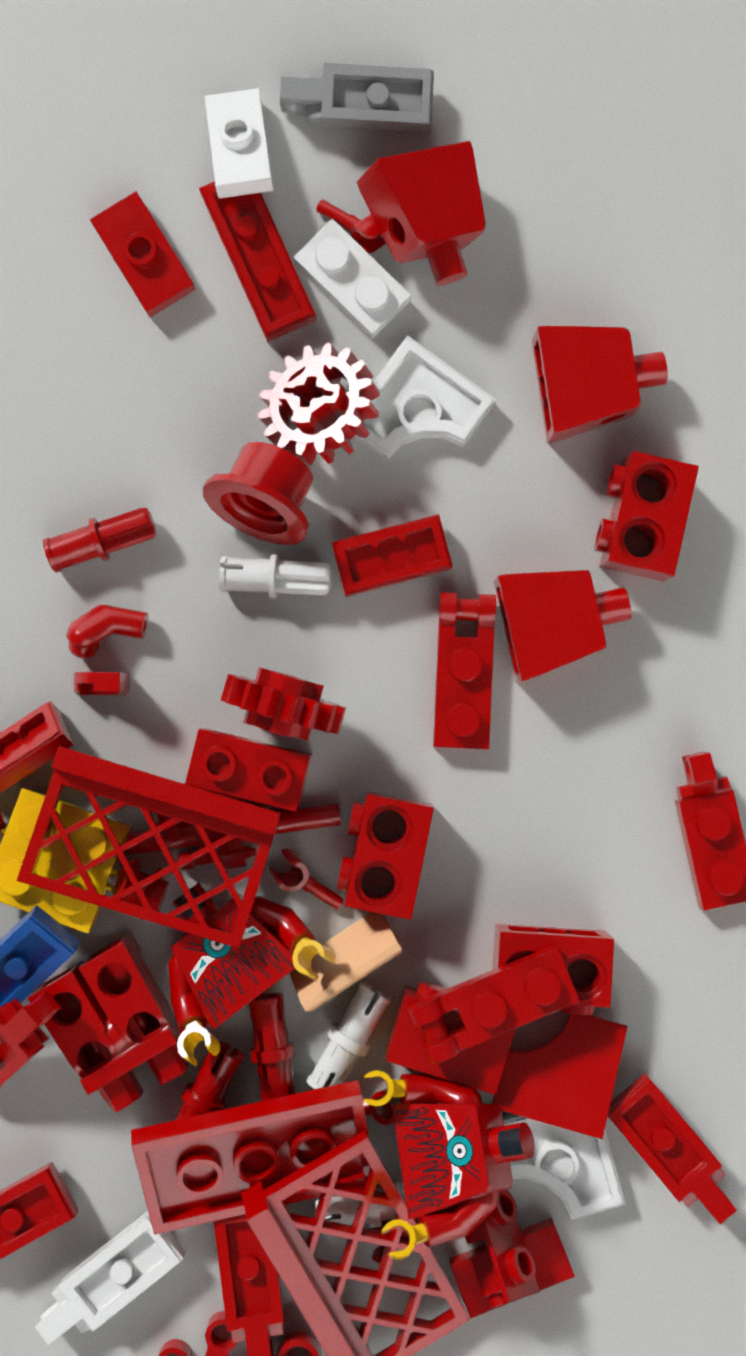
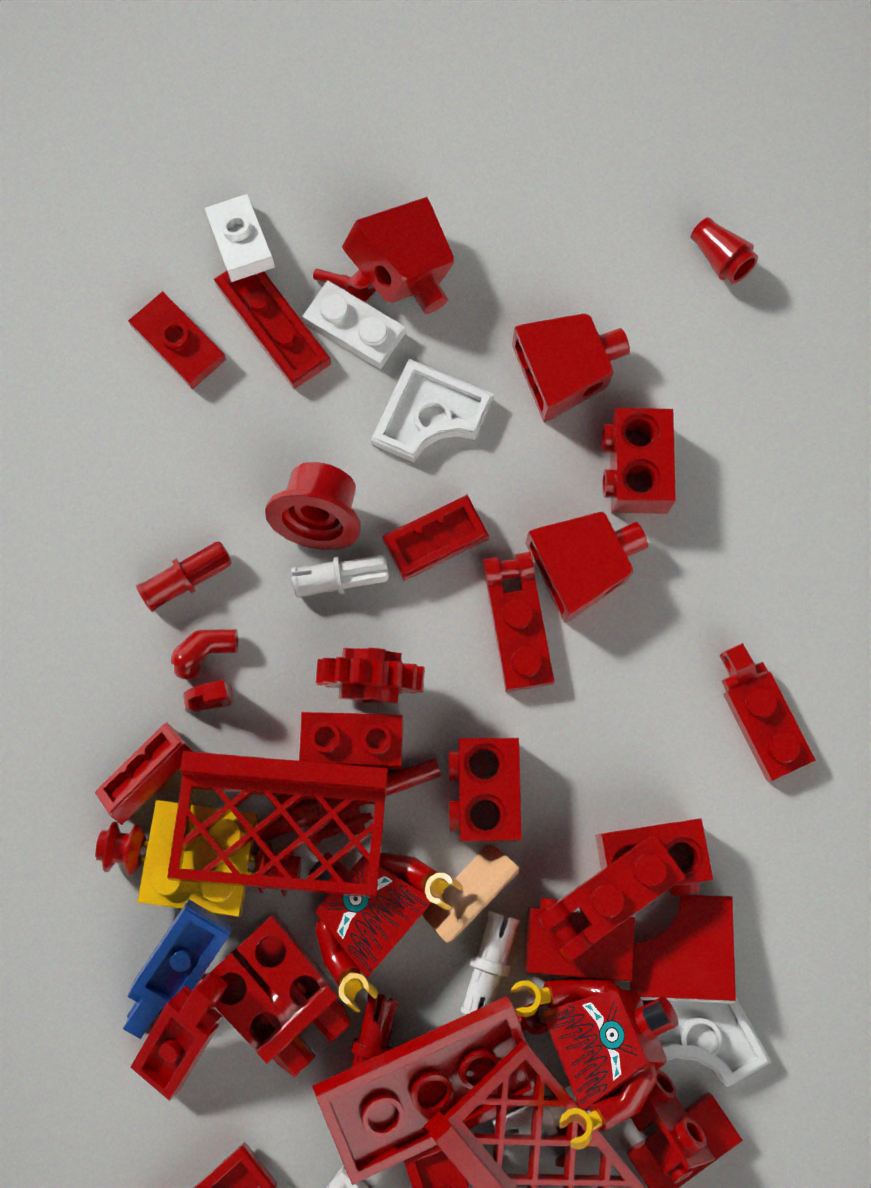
camera: 15 degrees left, 10 degrees down
red pin [248,992,295,1101] -> none
gear [258,343,380,466] -> none
red hand [269,848,344,910] -> none
light grey hinge [280,63,434,133] -> none
red hinge [608,1073,737,1225] -> none

